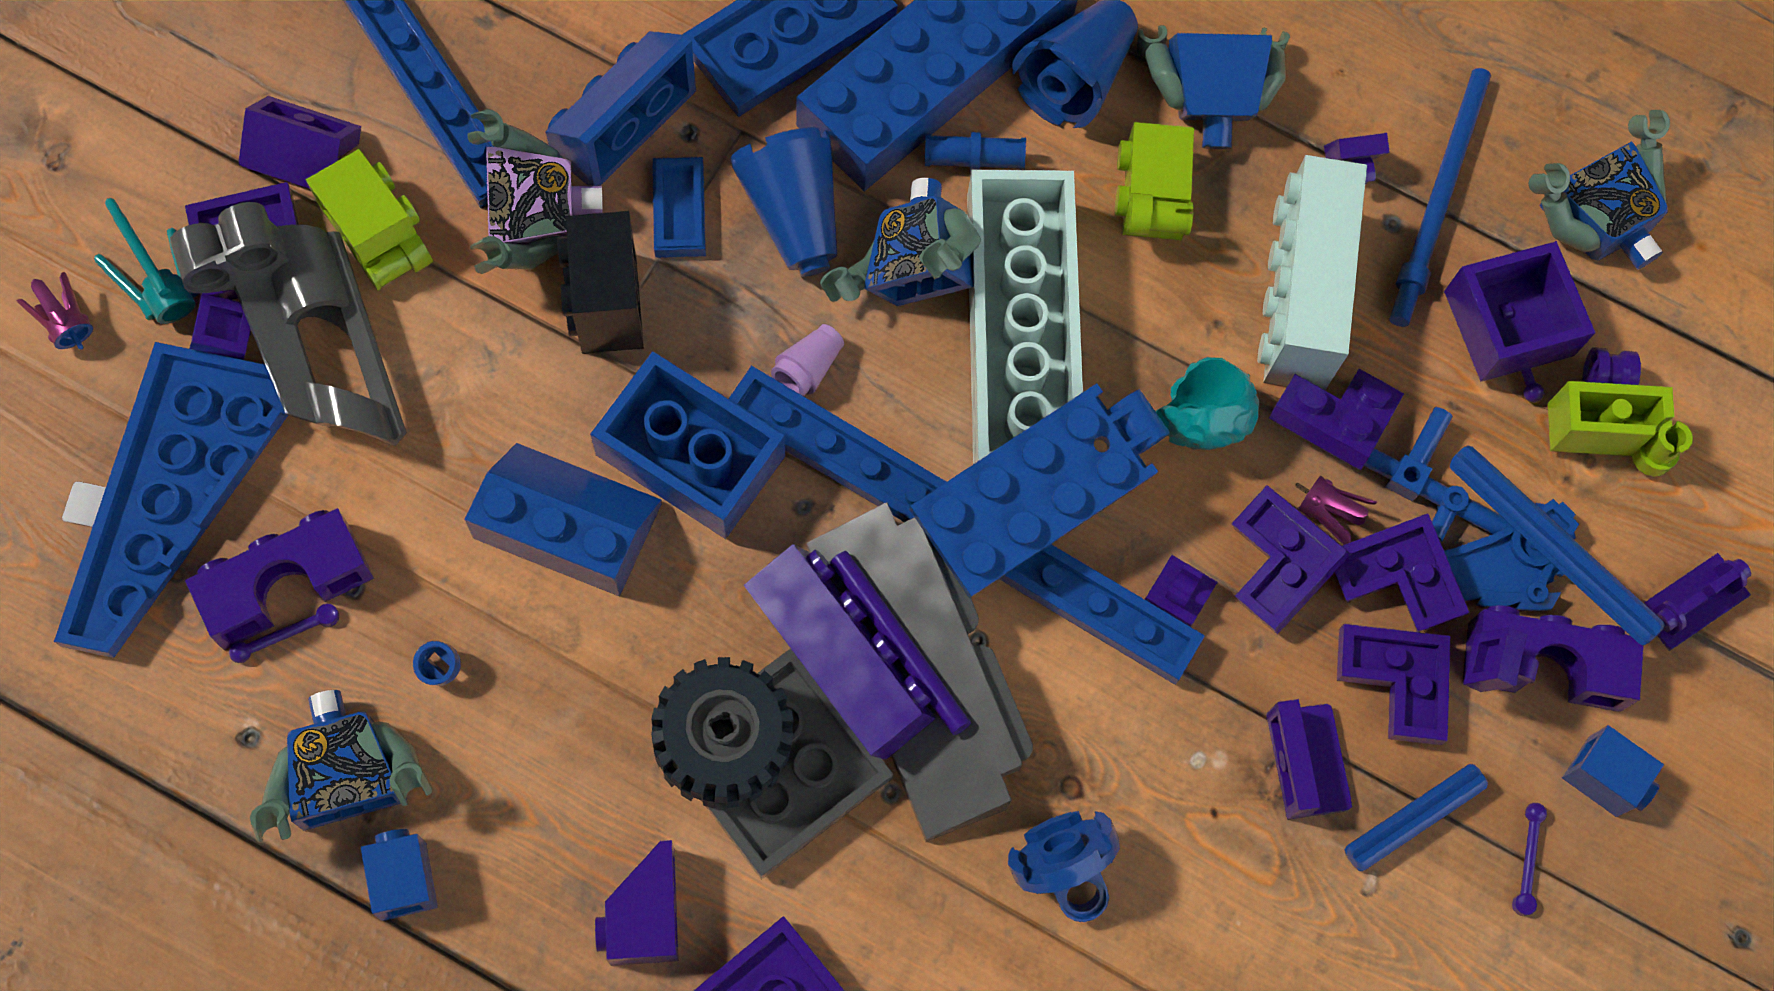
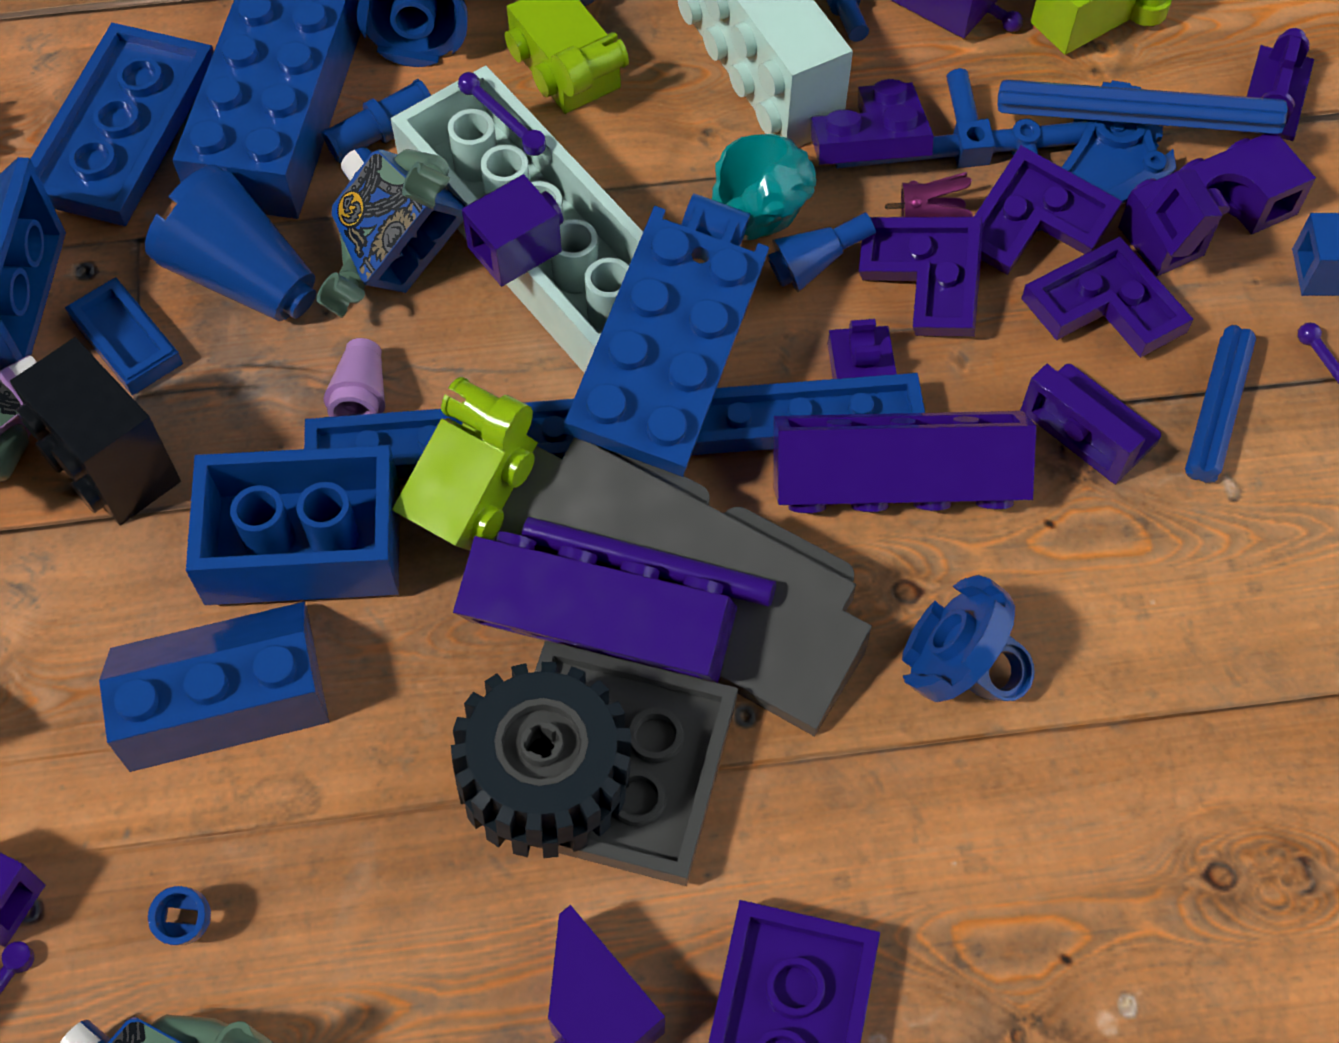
camera: 30 degrees left, 10 degrees down
none -> lime hinge [392,377,538,551]
none -> dark purple hinge [458,72,546,156]
none -> dark purple brick [462,174,564,287]
none -> blue cone [767,212,876,292]
none -> dark purple brick [773,411,1037,513]

